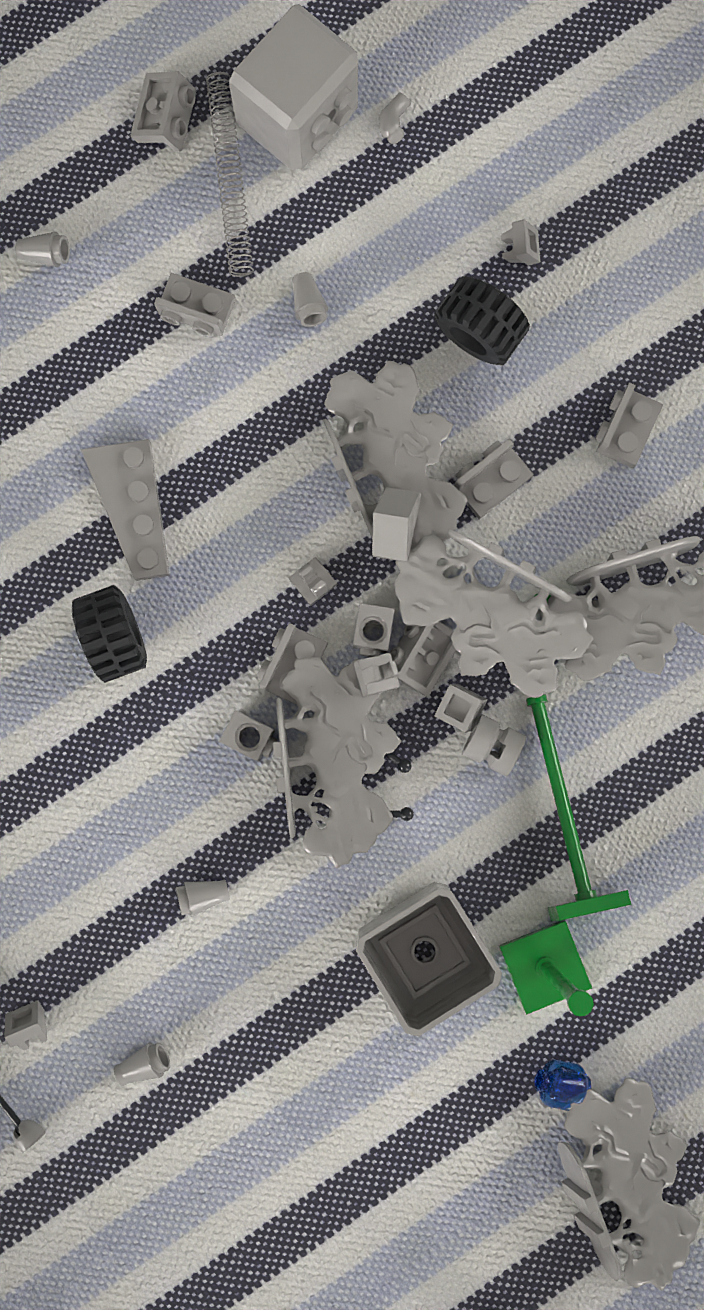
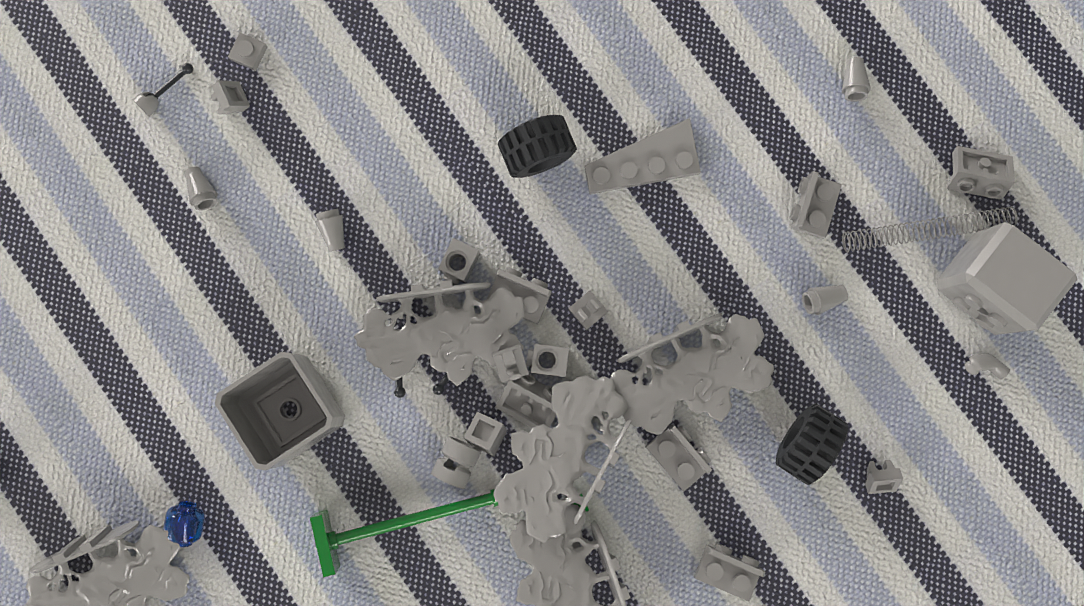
camera: 90 degrees right, 0 degrees up
light grey slope [372,487,421,562] -> none
green tile [498,920,593,1016] -> none

